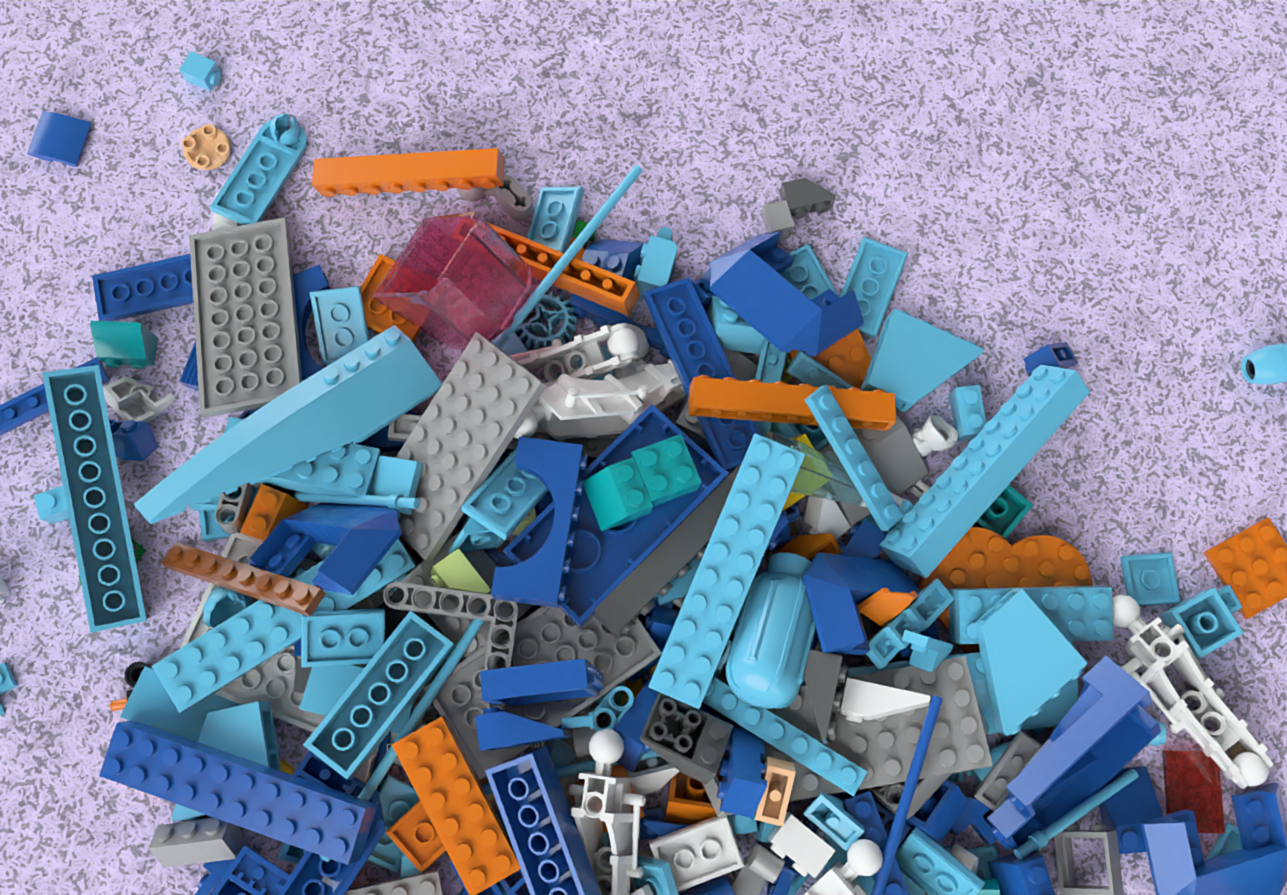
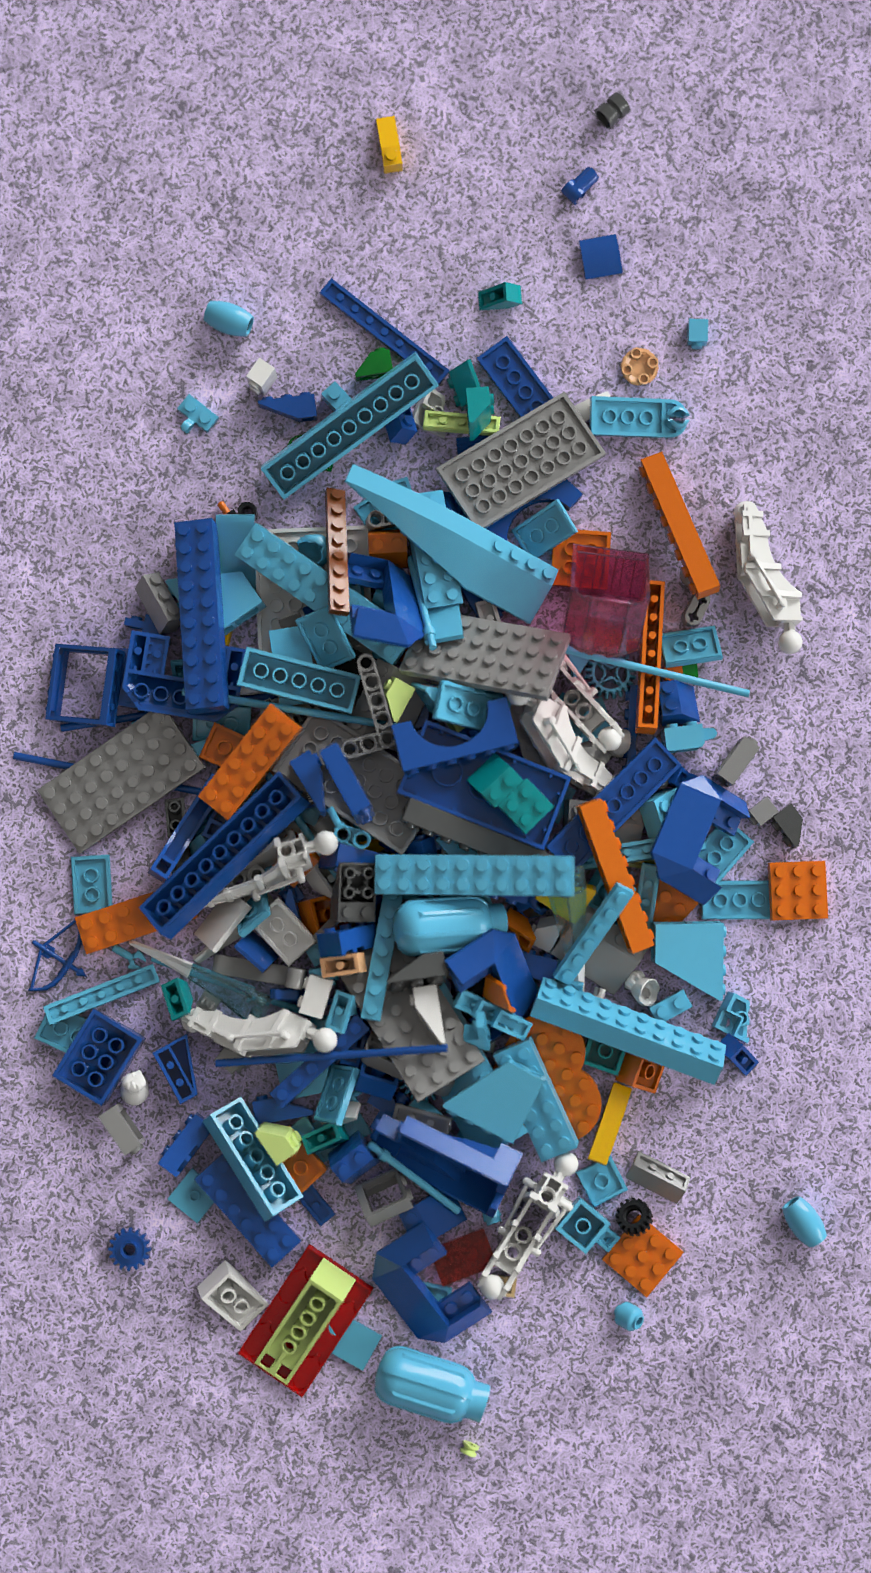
camera: 70 degrees right, 10 degrees up
none -> blue slope [257,392,318,422]
none -> green slope [355,348,393,382]
none -> blue plate [394,1090,411,1106]
none -> yellowish green tile [423,410,501,436]
none -> teal slope [466,386,494,441]
none -> teal slope [478,282,522,311]
none -> yellow slope [588,1082,632,1166]
none -> orange slope [615,1052,665,1094]
none -> black tyre [615,1198,653,1236]
none -> light grey panel [626,1151,691,1204]
none -> medium azure slope [712,992,750,1043]
none -> light grey window [713,736,760,787]
none -> white piece [733,501,803,655]
none -> orange plate [768,861,828,921]

